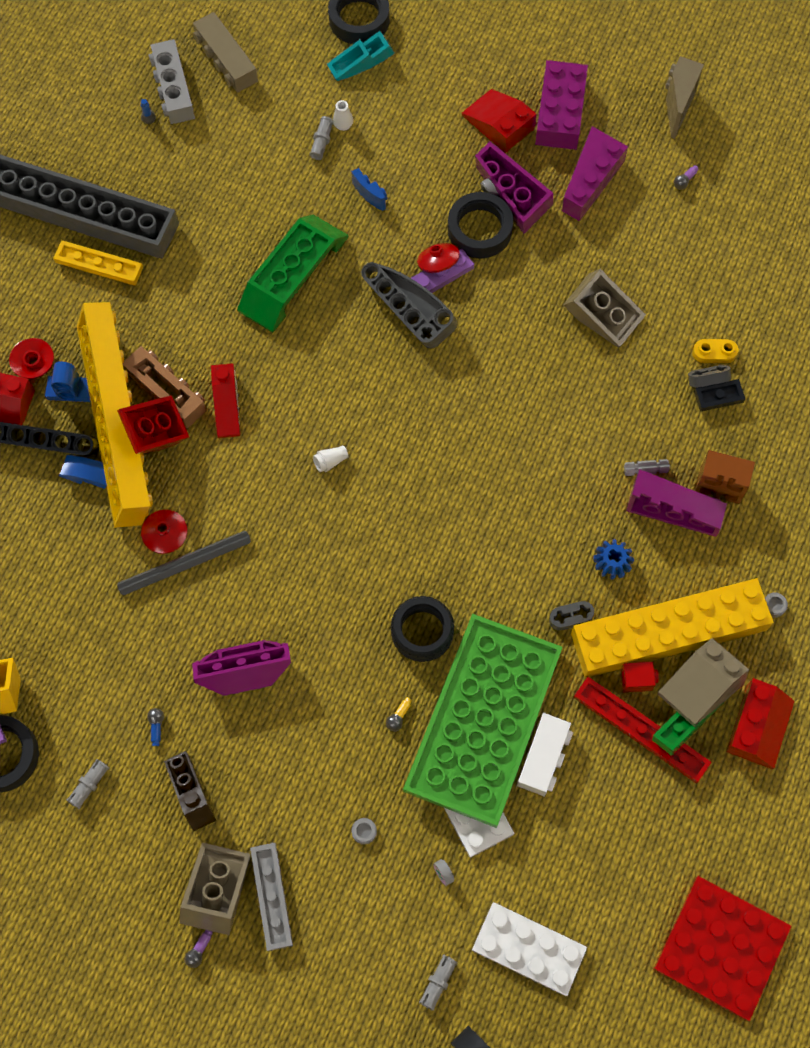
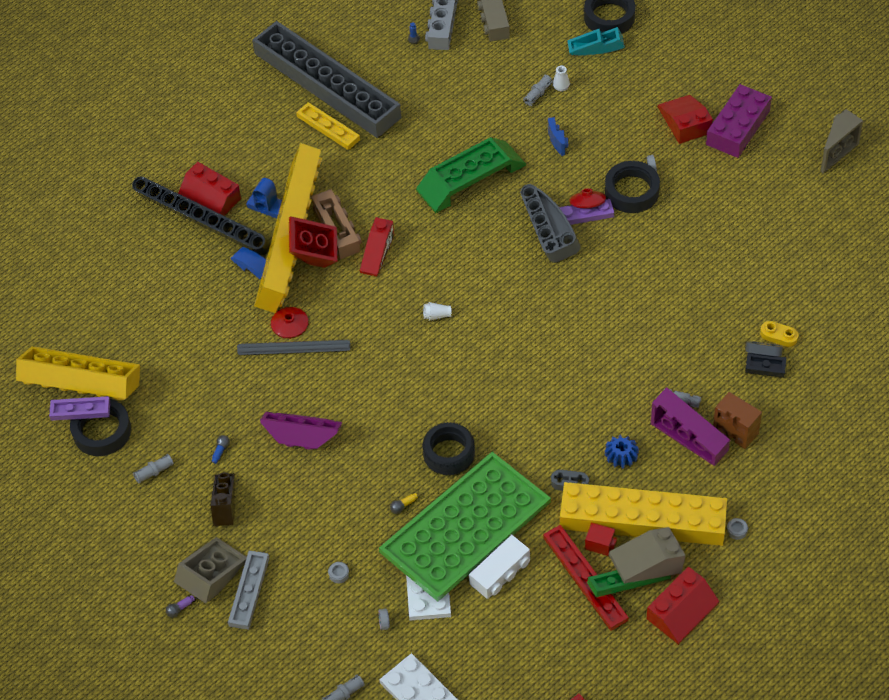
camera: 25 degrees right, 15 degrees down
red dish [9,338,54,379] -> none
magenta wedge [475,141,553,234] -> none
magenta wedge [562,126,628,221] -> none
dark tan slope [563,269,646,347] -> none
flat silver piece [674,165,699,190] -> none

